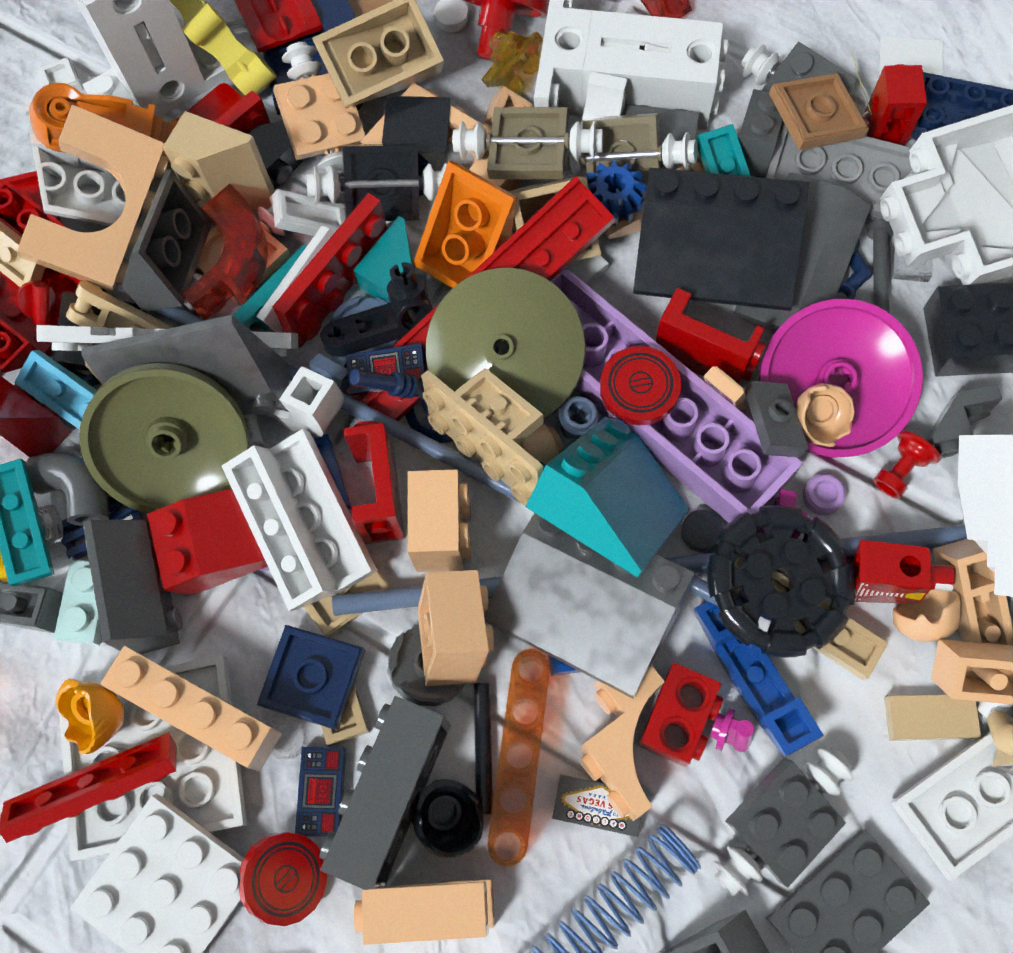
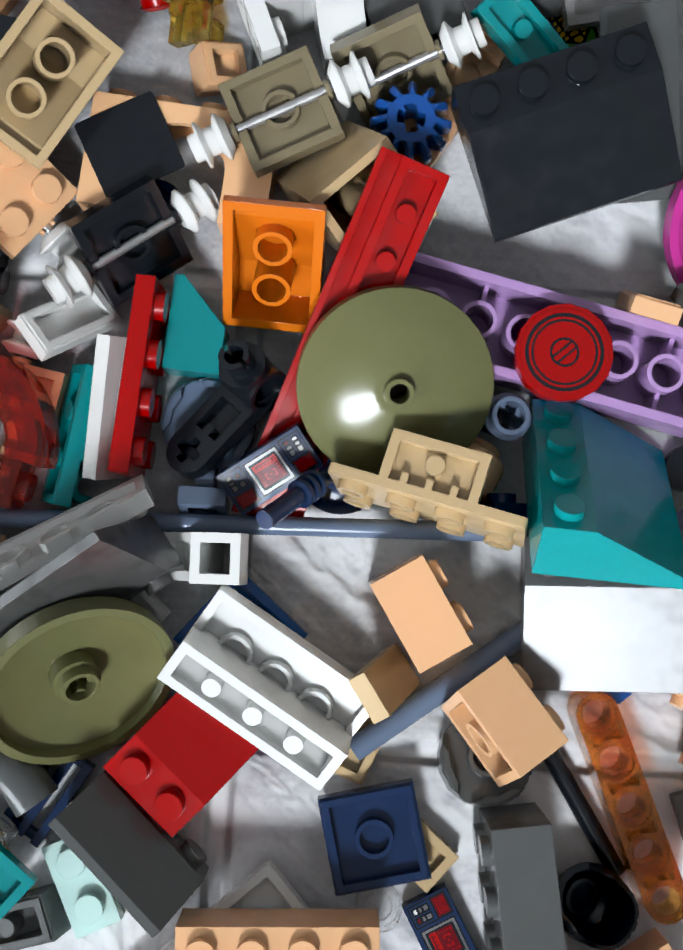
camera: 35 degrees left, 15 degrees up
red panel [344,421,405,545] -> none
red panel [656,288,766,384] -> none
none -> tan tile [348,643,421,724]

